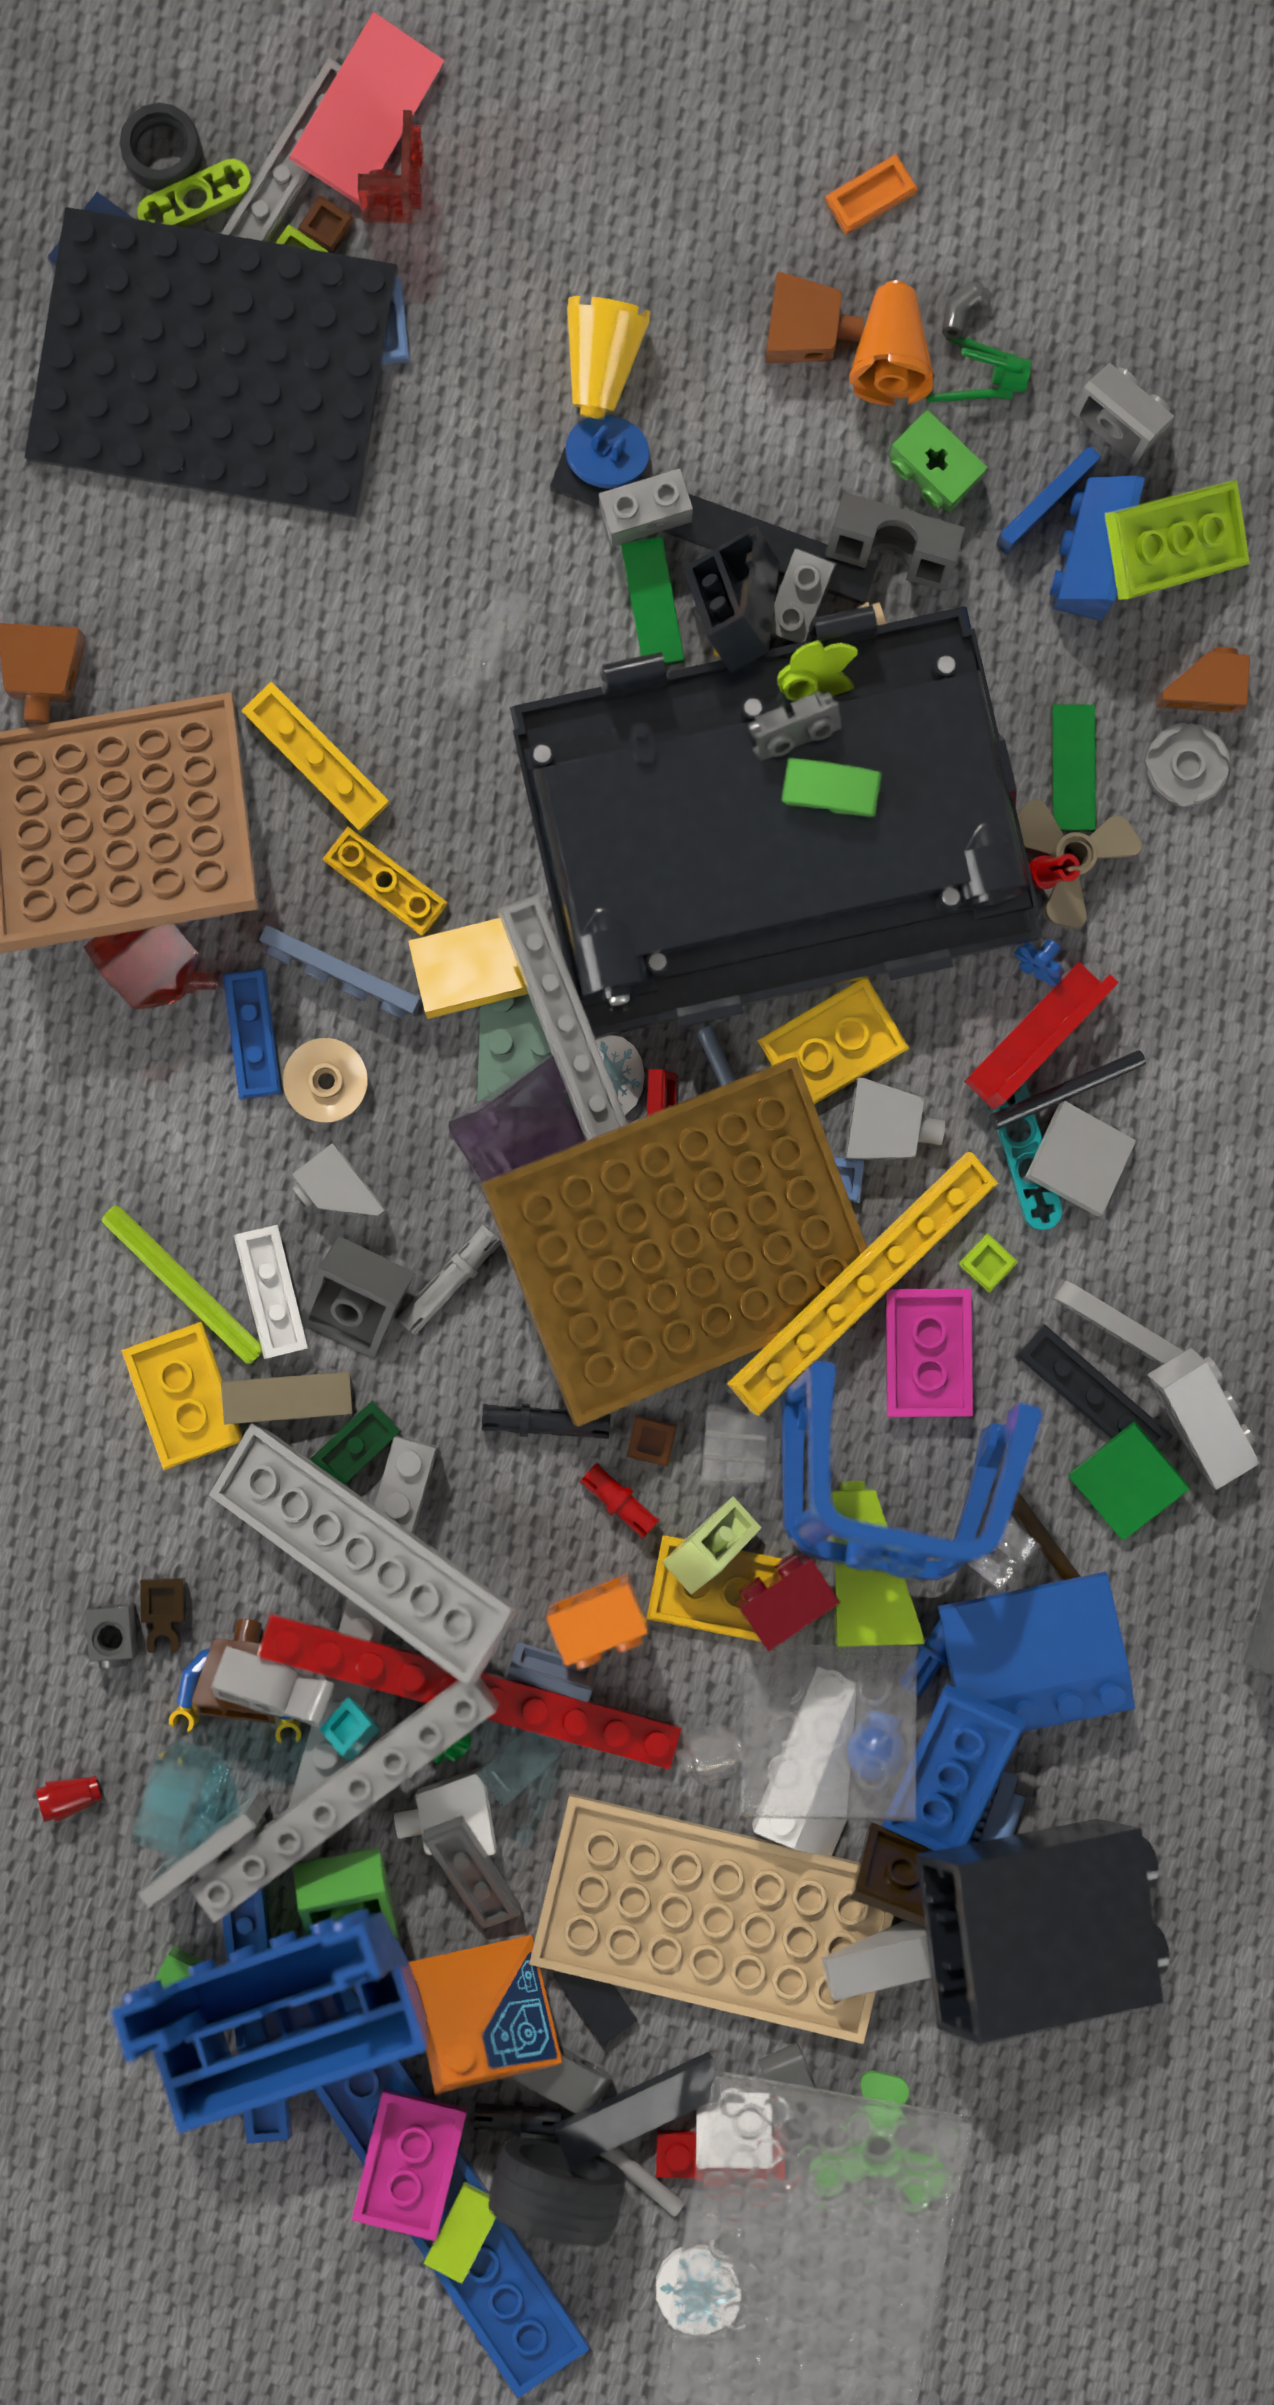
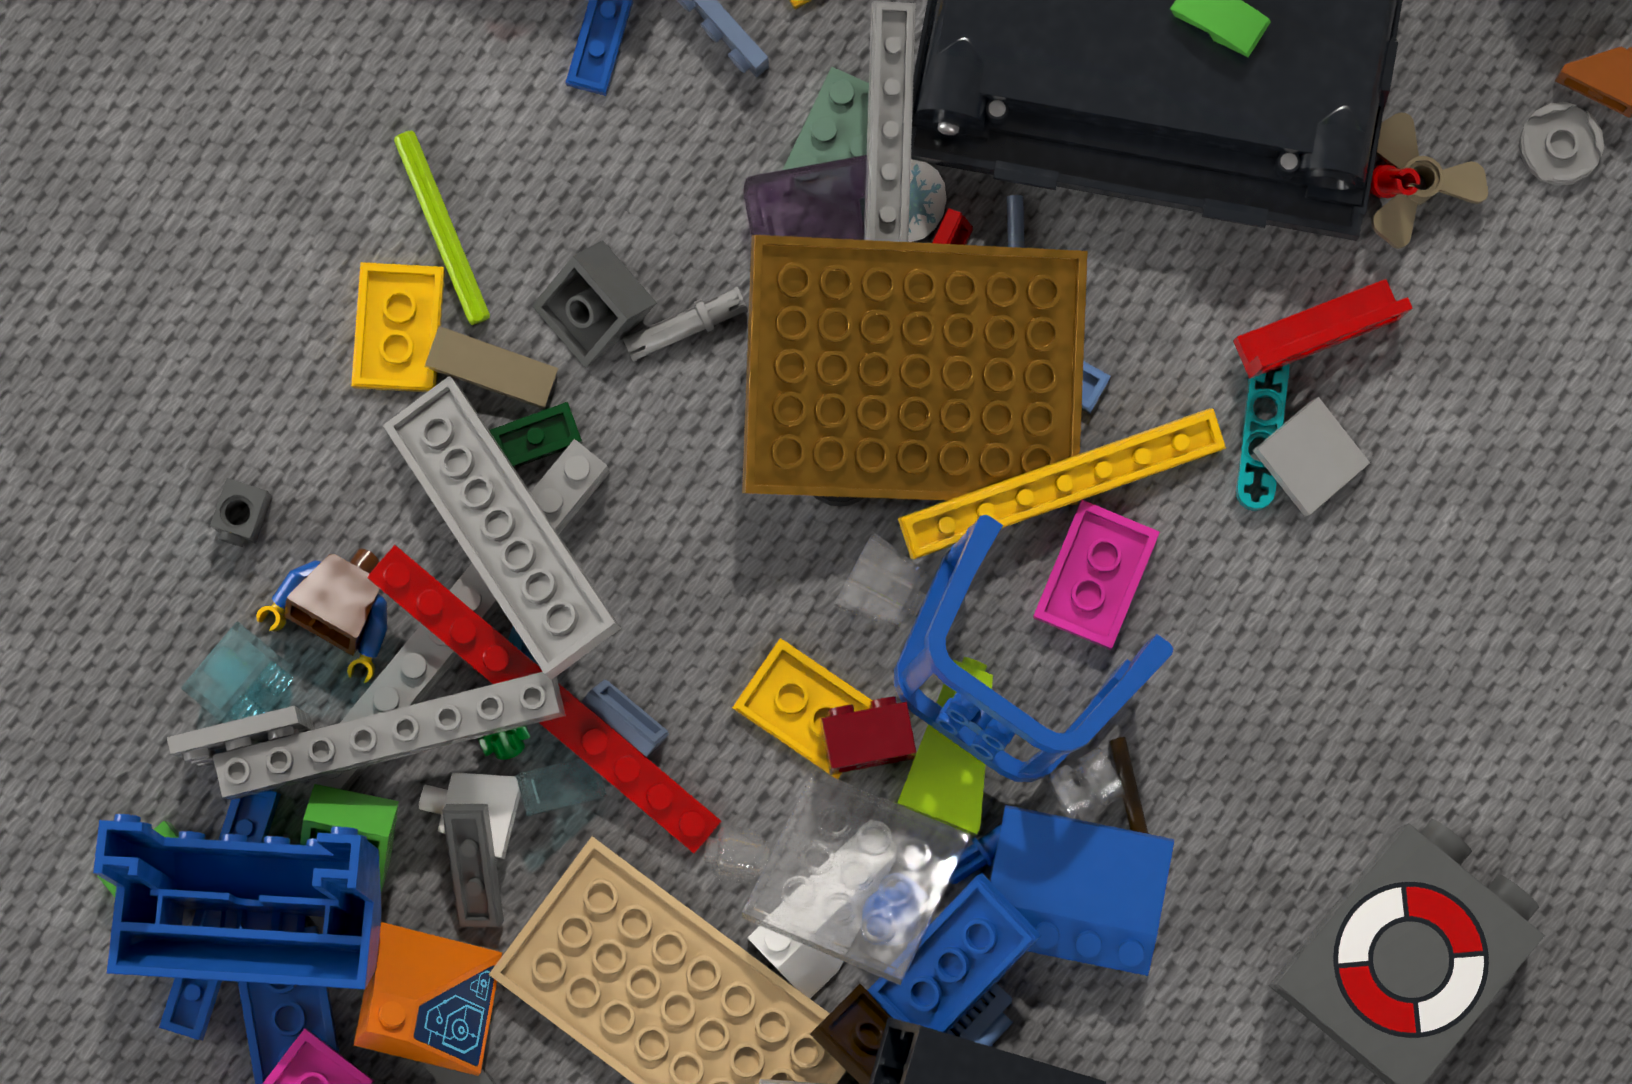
camera: 30 degrees right, 5 degrees down
red cone [36,1776,102,1823] -> none
dark brown plate [140,1577,186,1653] -> none
light grey piece [211,1646,335,1727] -> none
white plate [234,1225,308,1359] -> none
tan dish [283,1038,368,1123] -> none
light grey slope [292,1143,387,1217] -> none
teal tile [319,1697,380,1761] -> none
yellow tile [408,918,529,1019] -> none
black pin [481,1403,611,1439] -> none
orange brick [546,1573,648,1669] -> none
black tile [553,1971,637,2046] -> none
red pin [579,1462,660,1540] -> none
reddish brown tile [626,1415,677,1467] -> none
yellowish green slope [662,1496,762,1594] -> none
yellow tile [757,978,909,1105] -> none
light grey torso [844,1078,945,1160] -> none
lime tile [958,1233,1018,1293] -> none
black bar [990,1050,1146,1130] -> none
blue plant [1014,939,1063,986] -> none
black tile [1016,1324,1173,1451] -> none
green tile [1051,704,1096,832] -> none
light grey beam [1054,1280,1184,1366] -> none
green tile [1068,1421,1190,1541] -> none
light grey brick [1147,1348,1260,1490] -> none

